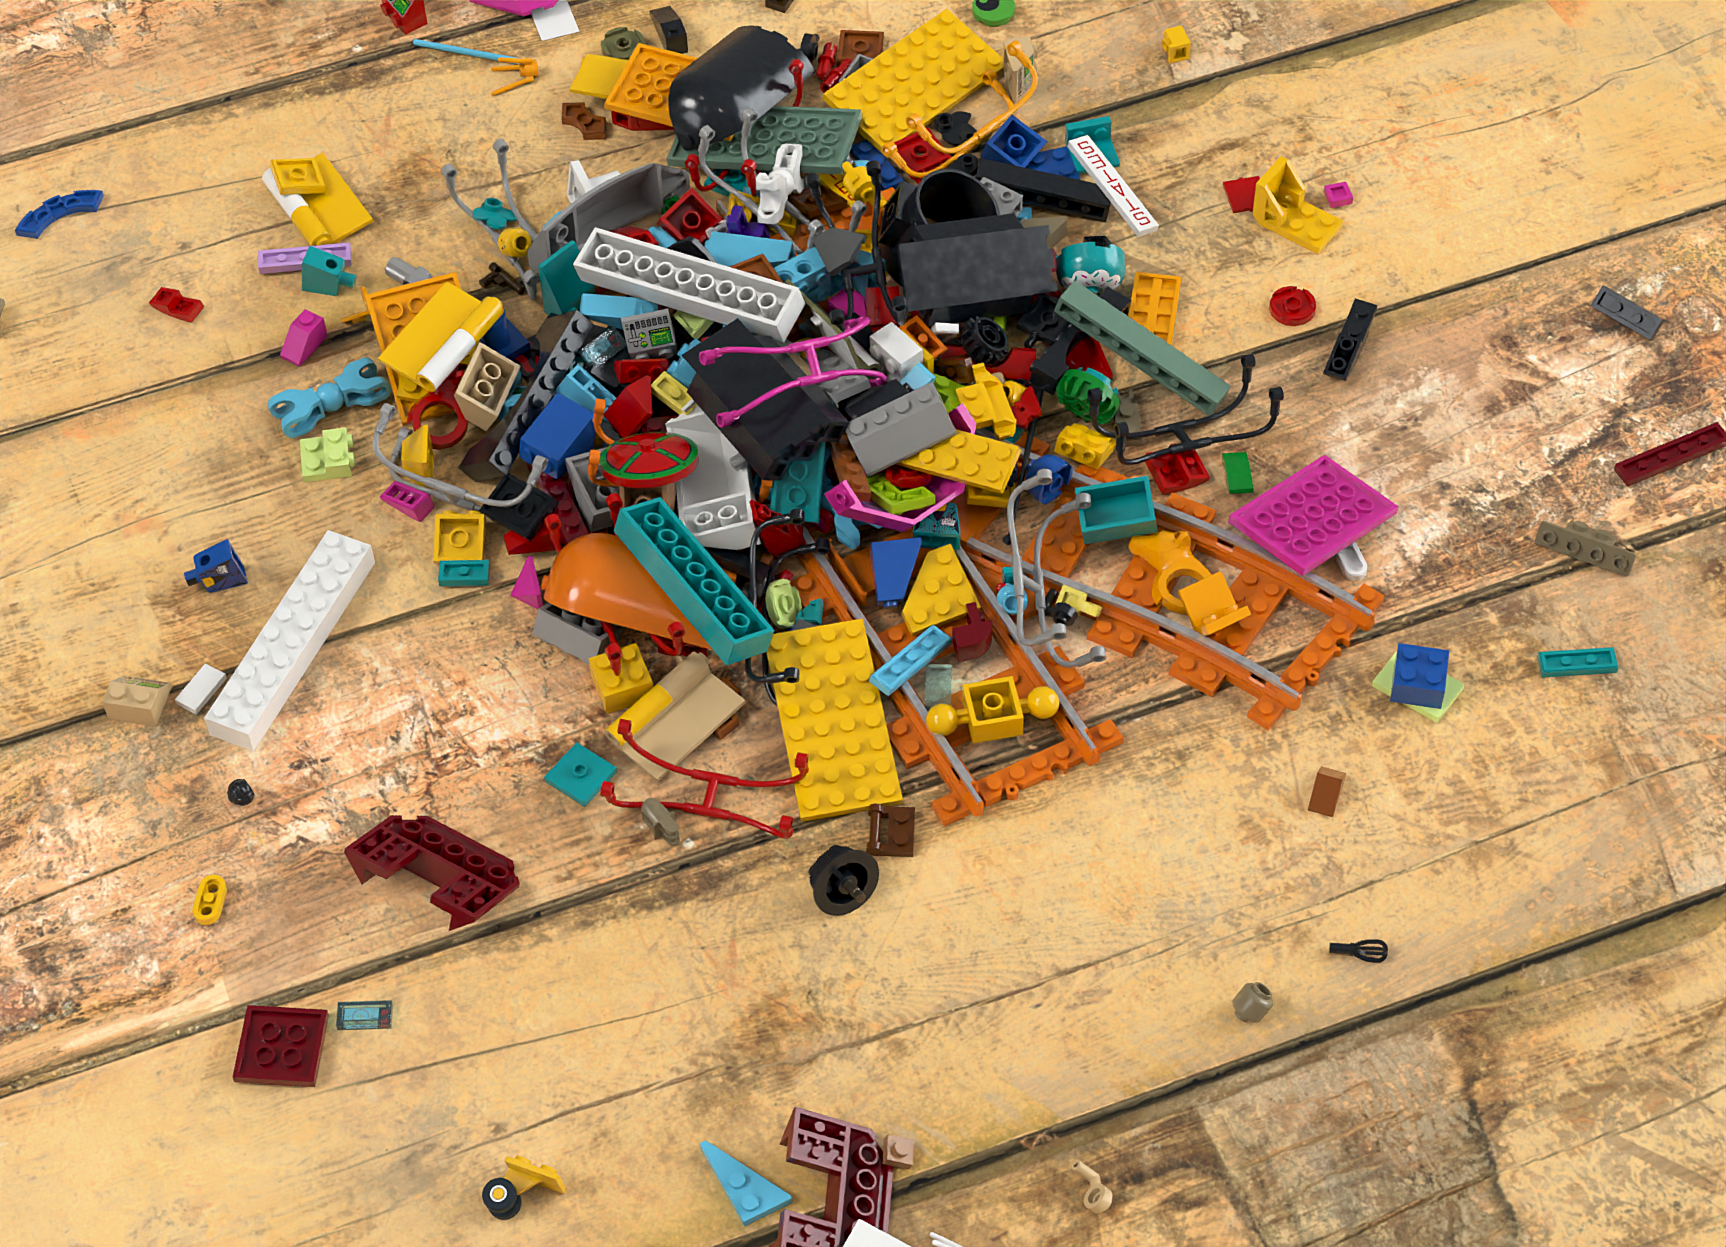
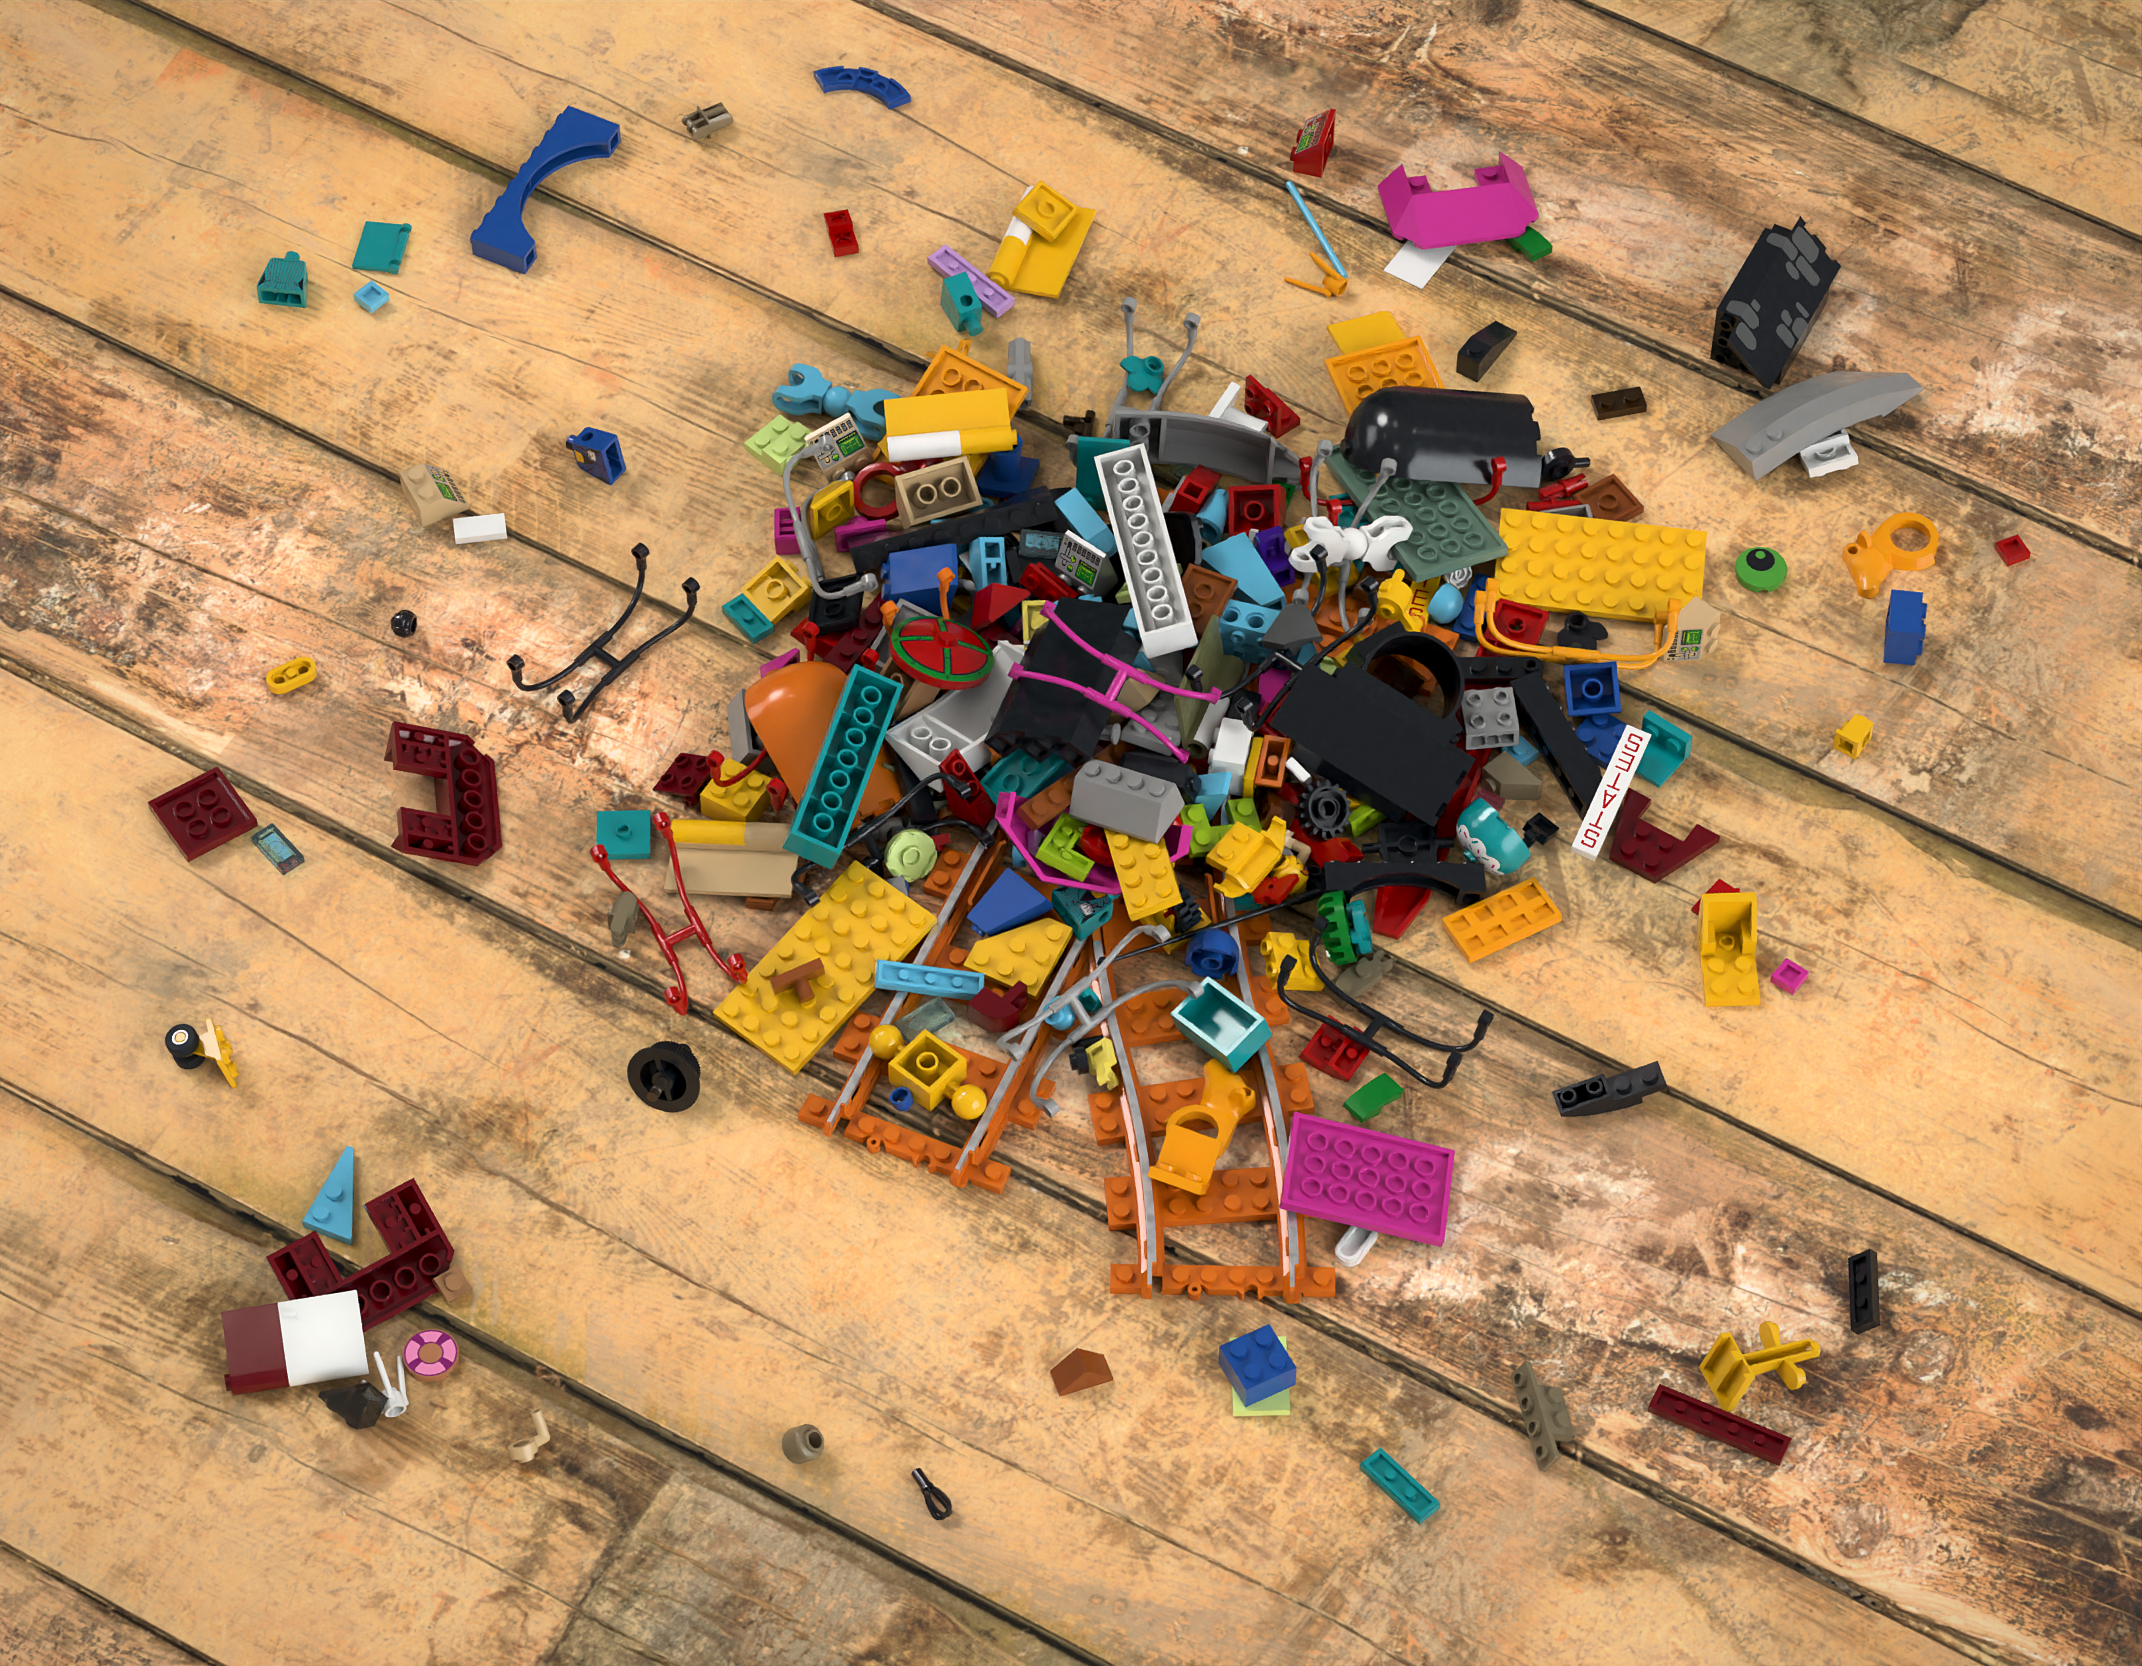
camera: 50 degrees right, 0 degrees up
white brick [204,530,375,752] -> none
dark pink slope [280,309,328,367] -> none
yellow head [498,228,532,258] -> none
dark orange tile [562,102,607,140] -> none
olive plate [601,27,645,60] -> none
teal tile [795,599,824,625] -> none
reddish brown plate [866,803,915,857] -> none
sand green brick [1054,281,1231,416] -> none
red tile [1269,286,1316,326] -> none
none -> tile [402,1329,460,1382]
none -> black bar [506,543,700,724]
none -> dark red hinge [652,753,712,807]
none -> dark orange tile [770,957,825,1003]
none -> slope [804,412,875,483]
none -> dark pink tile [834,516,887,553]
none -> blue hinge [889,1087,914,1111]
none -> red bracket [1244,374,1300,439]
none -> dark red wing [1609,787,1720,884]
none -> yellow piece [1699,1321,1821,1412]

